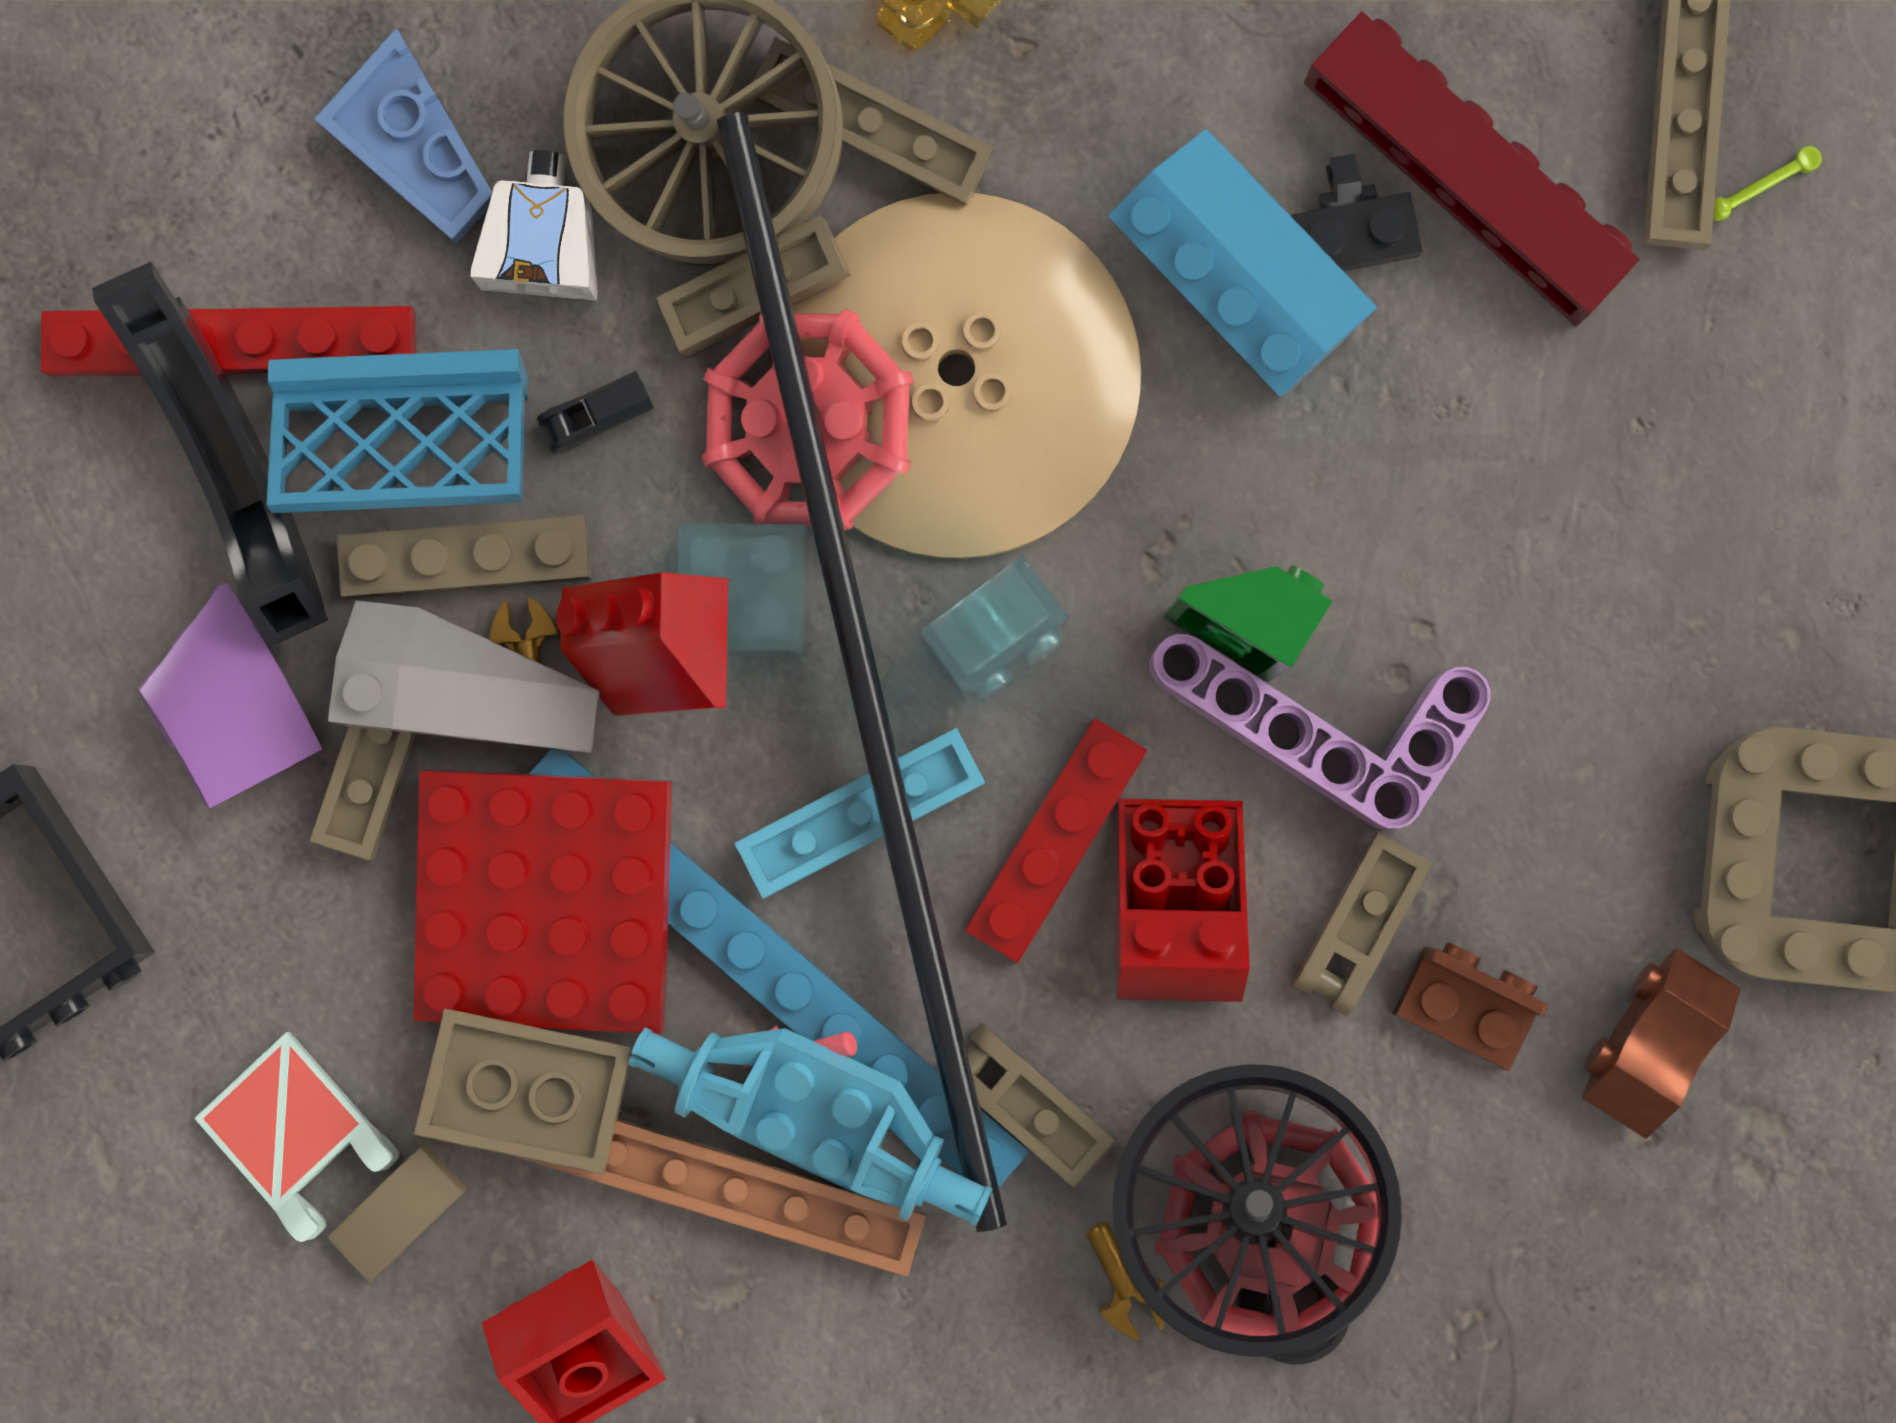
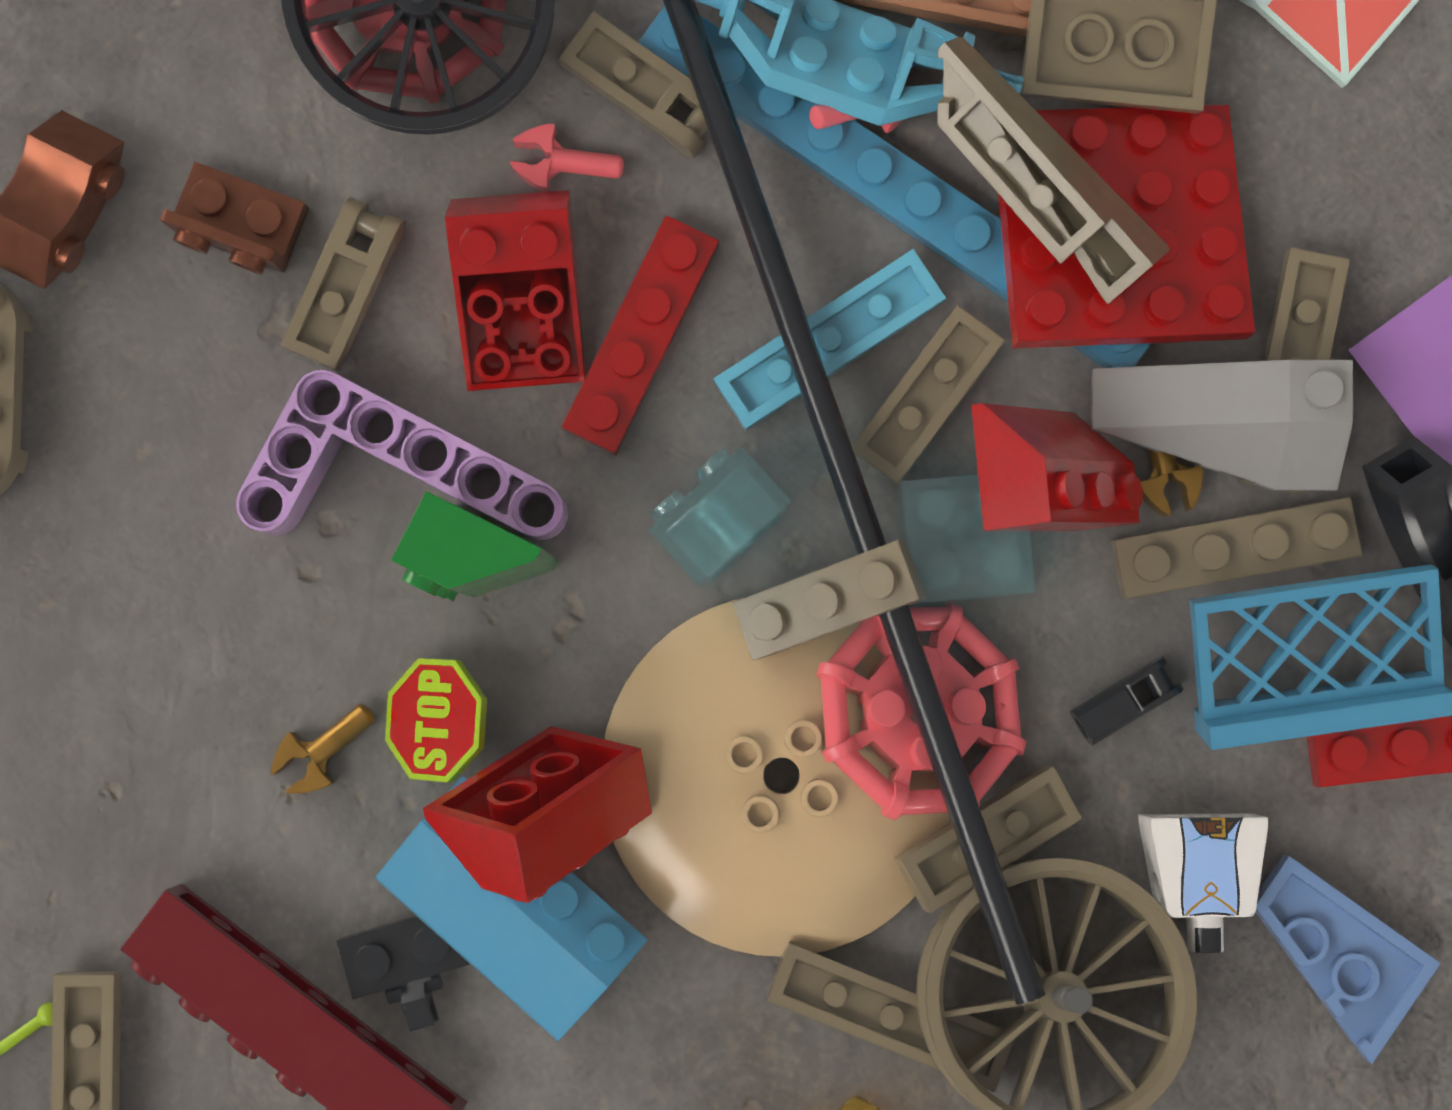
camera: 175 degrees right, 0 degrees up
none -> pearl gold bar [270,704,375,794]
none -> piece [385,658,487,783]
none -> red slope [423,726,652,903]
none -> coral bar [510,124,624,192]
none -> dark tan plate [733,539,926,661]
none -> dark tan plate [852,305,1005,486]
none -> dark tan wedge [937,37,1170,304]

